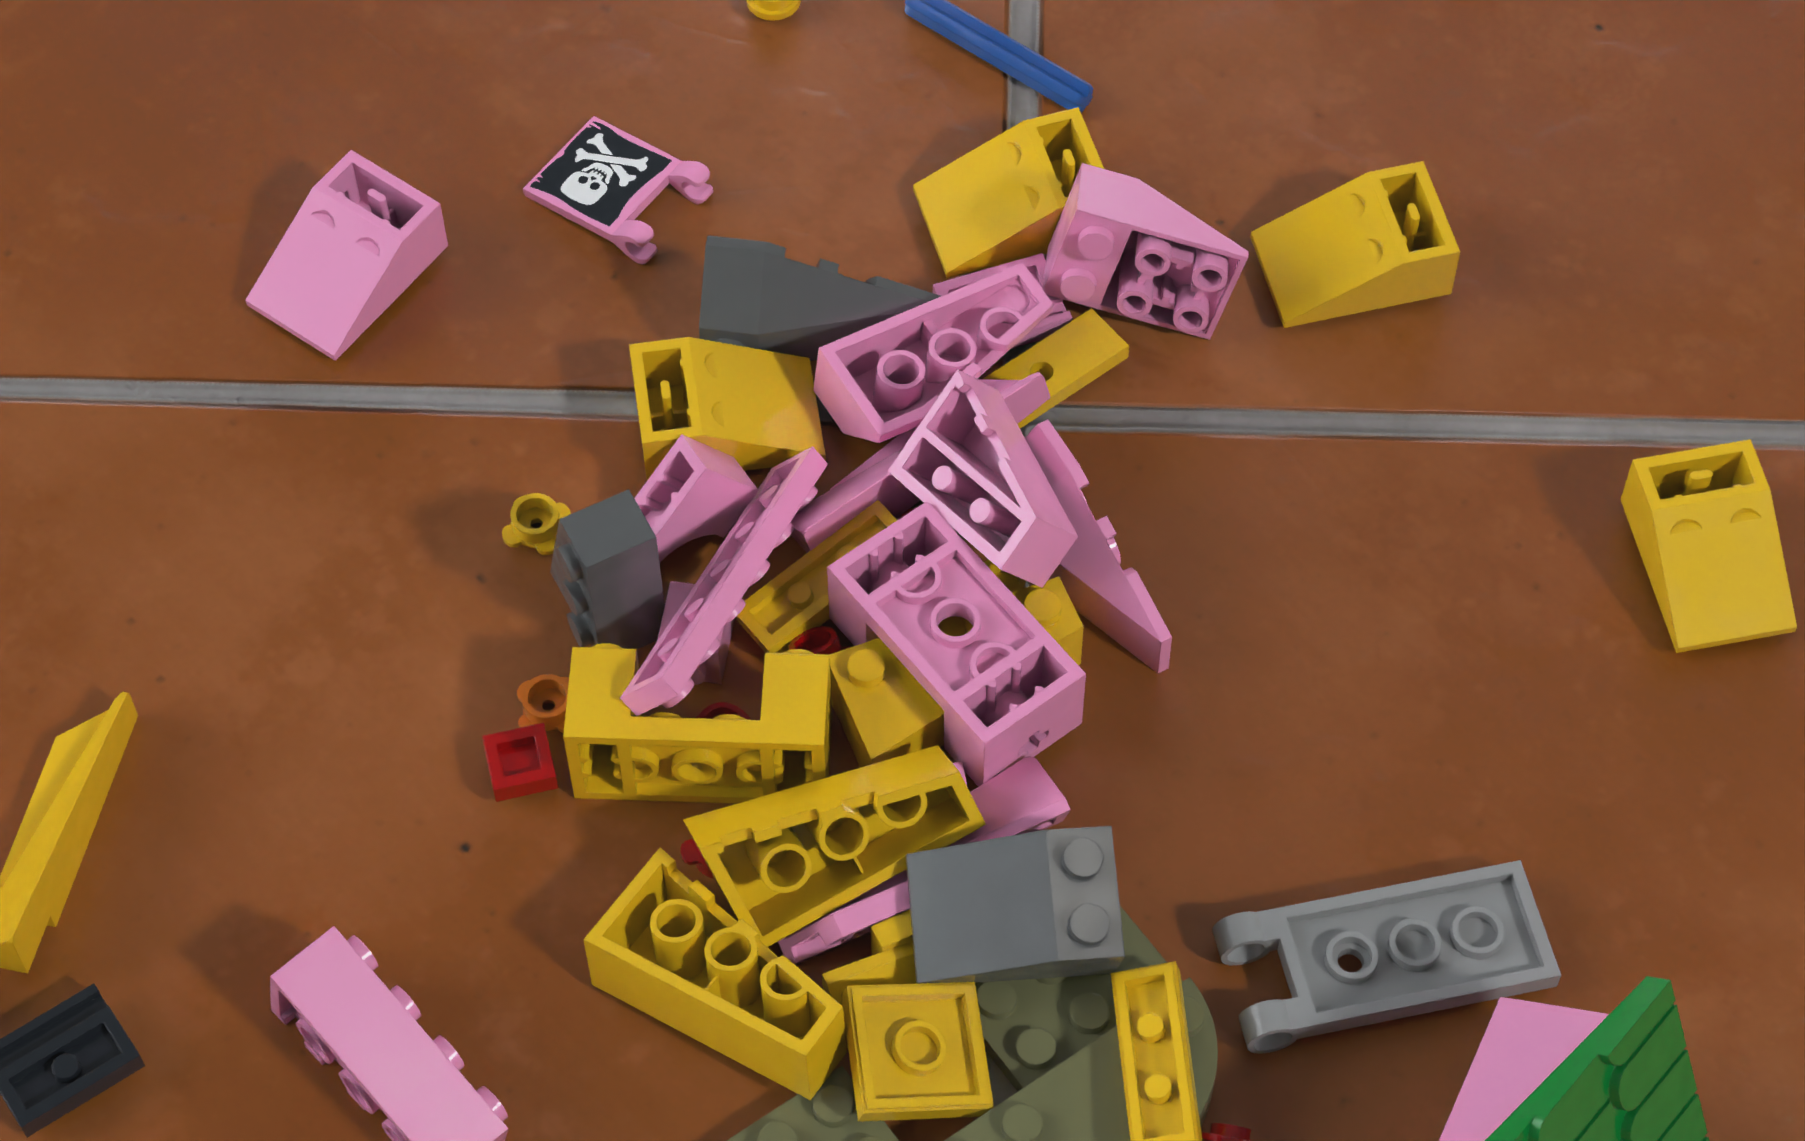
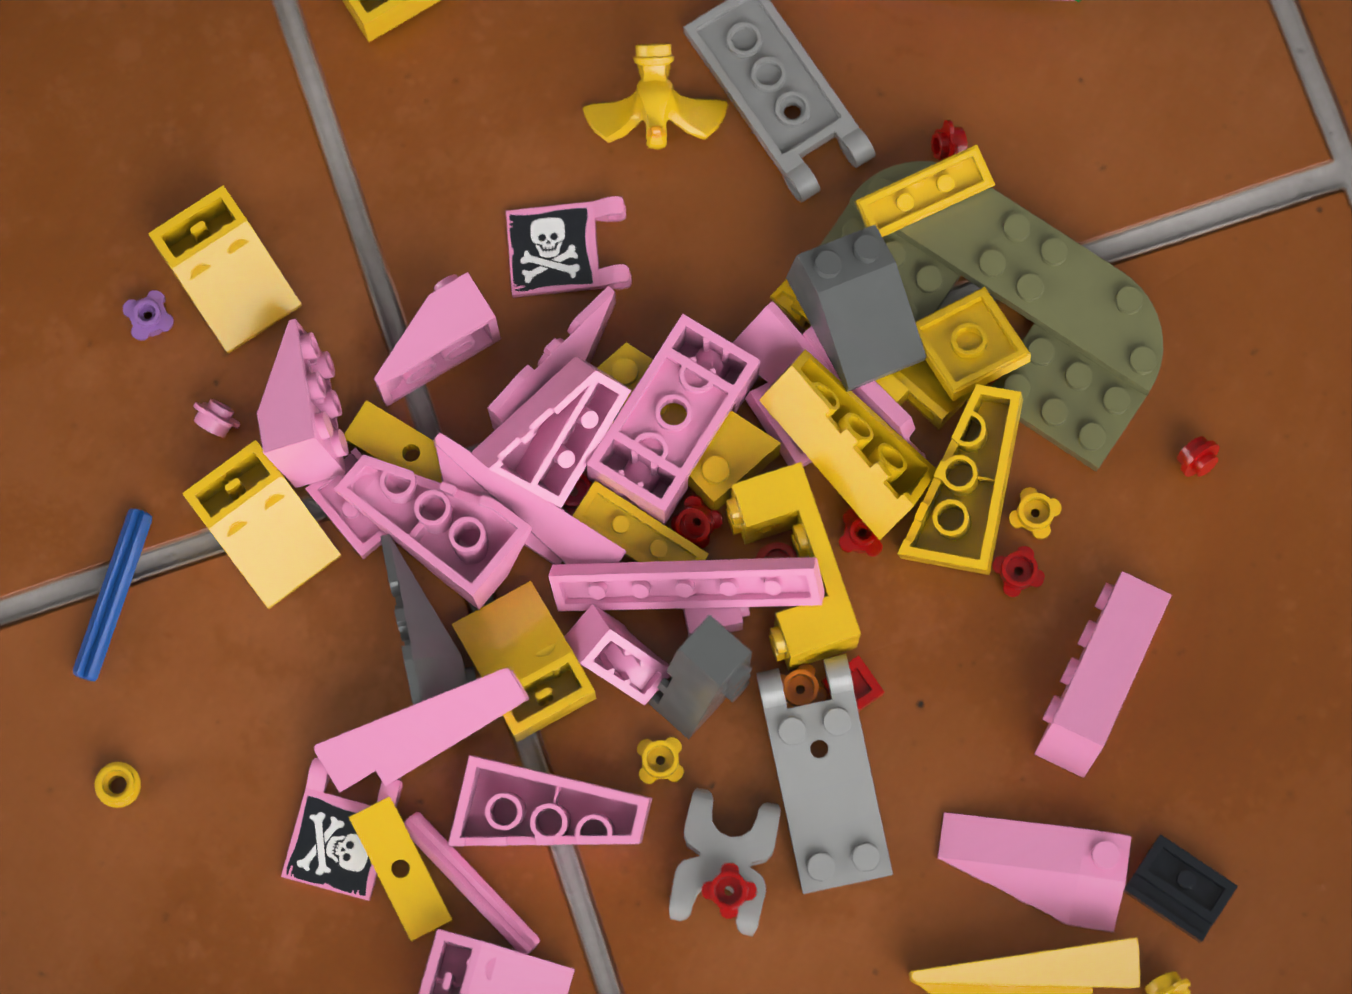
camera: 110 degrees left, 20 degrees up
none -> medium lavender plate [123,290,174,341]
none -> bright pink plate [193,399,240,438]
none -> bright pink wedge [314,668,529,793]
none -> yellow tile [349,796,452,941]
none -> bright pink slope [374,272,501,407]
none -> bright pink axle [404,812,540,955]
none -> bright pink wedge [448,756,652,846]
none -> flag [506,196,632,298]
none -> yellow animal [583,43,728,149]
none -> light grey piece [669,788,781,936]
none -> red plate [701,863,757,919]
none -> light grey hinge [756,654,893,894]
none -> bright pink wedge [937,812,1132,932]
none -> red plate [992,546,1045,598]
none -> yellow plate [1009,487,1061,540]

